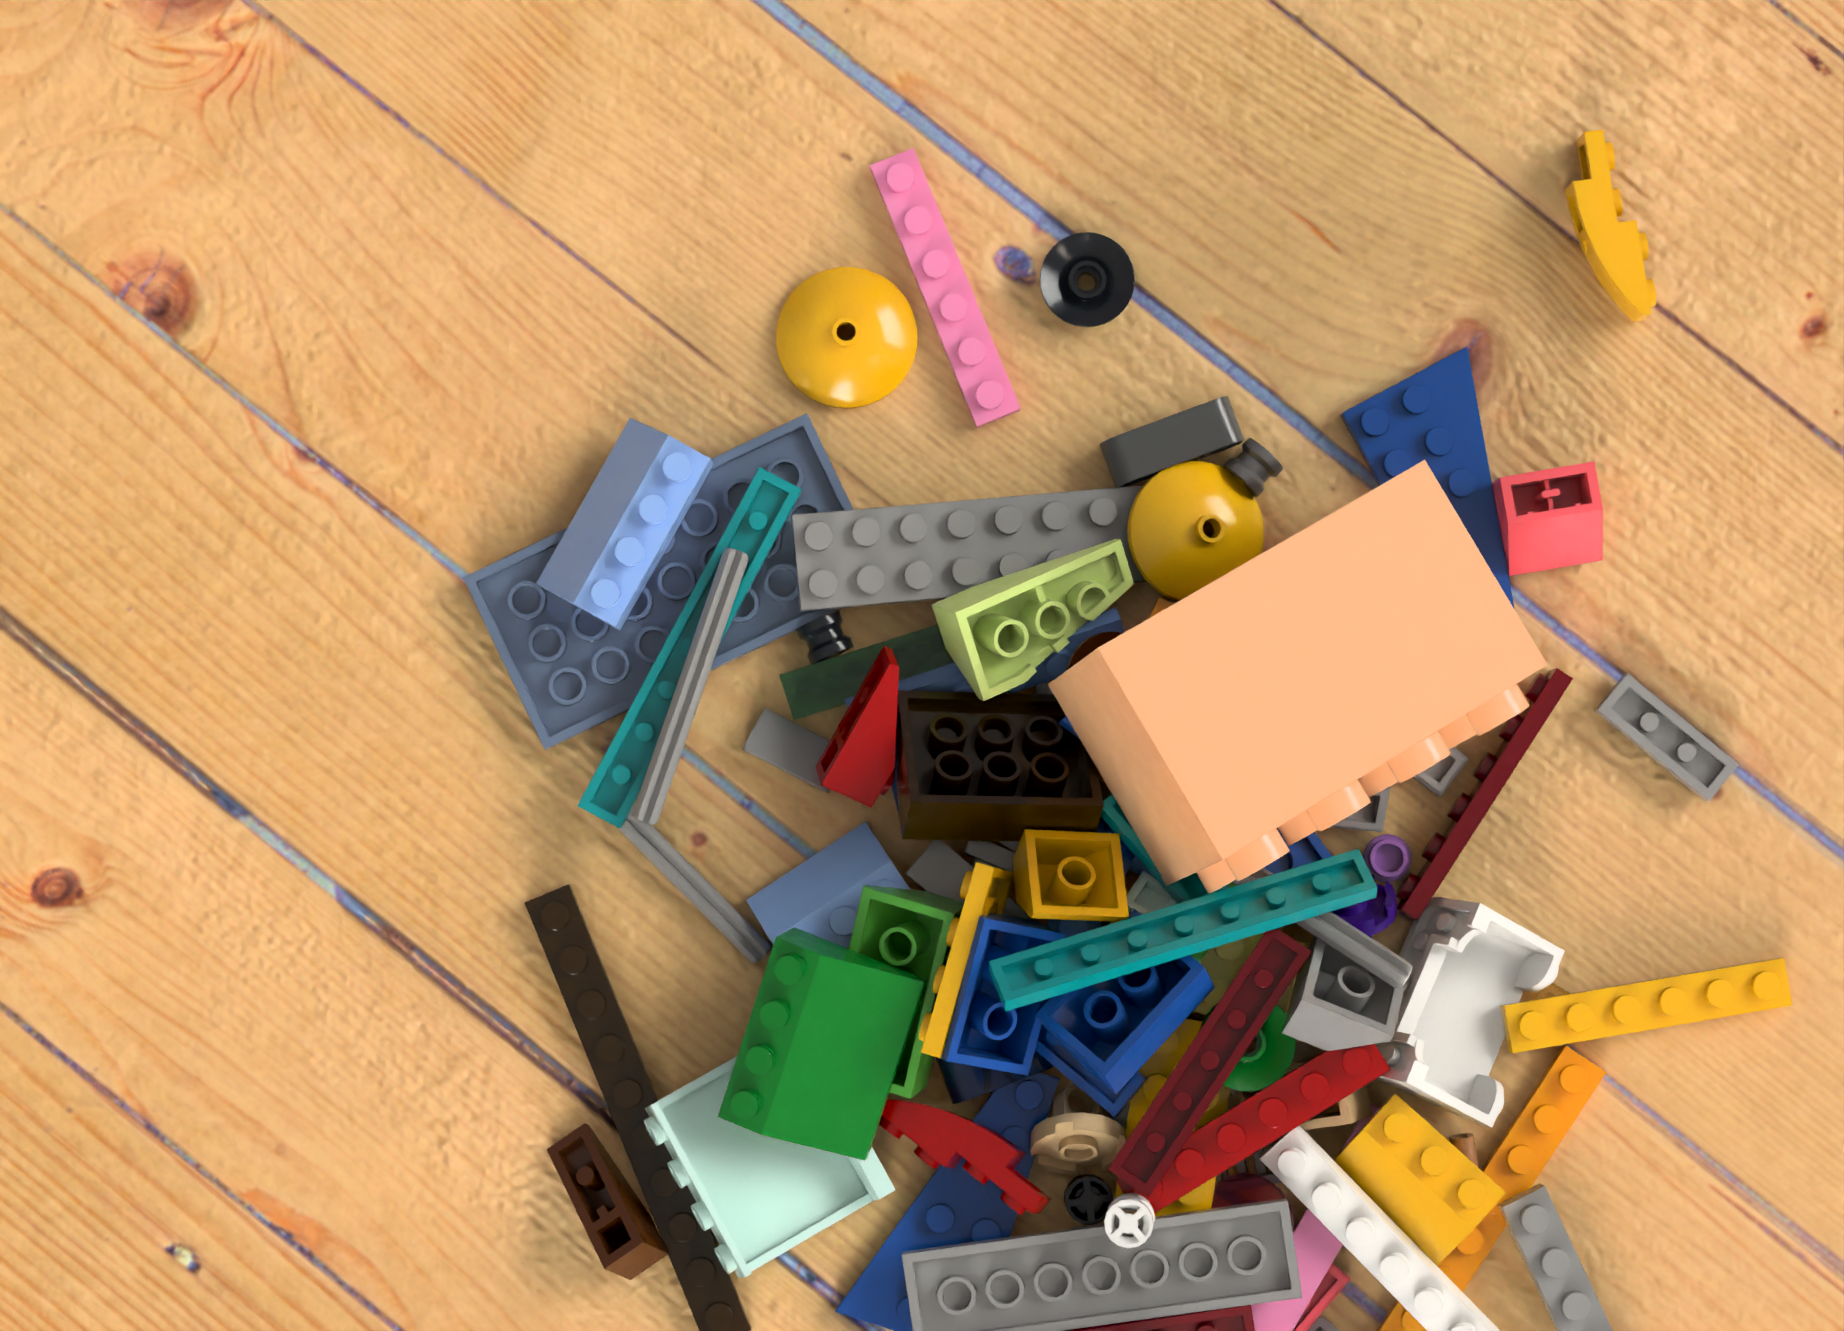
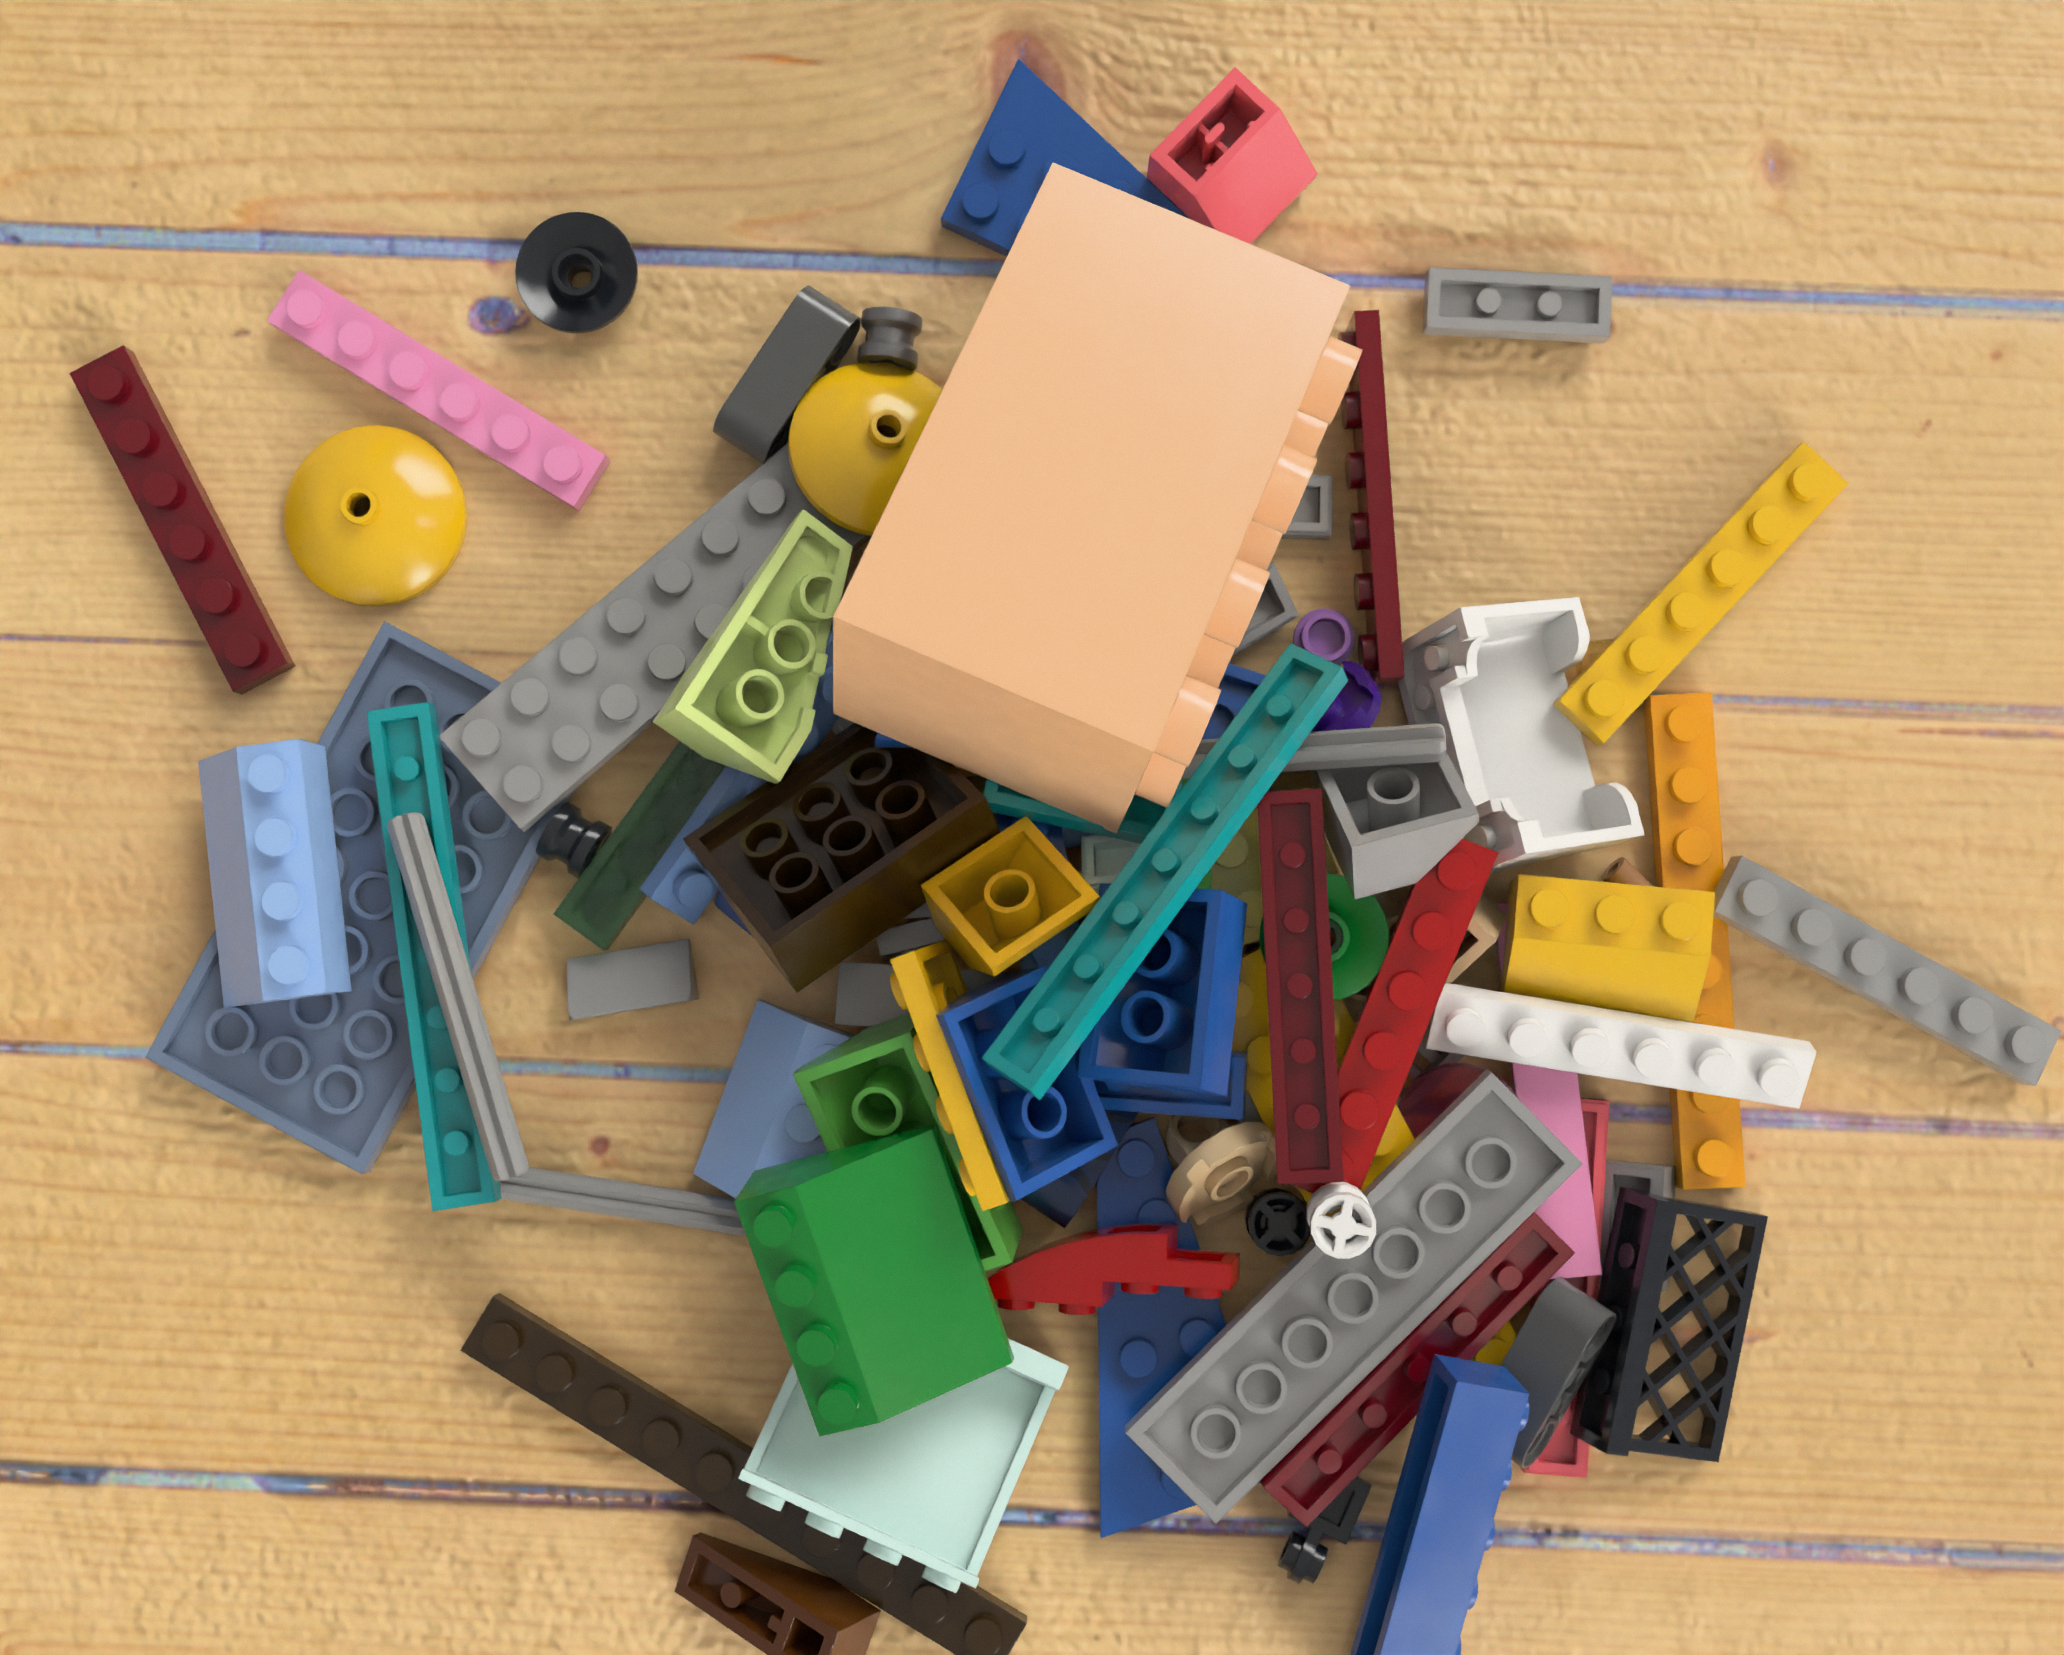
camera: 30 degrees left, 0 degrees up
red slope [815,645,899,808] -> none
none -> dark red plate [69,345,295,694]

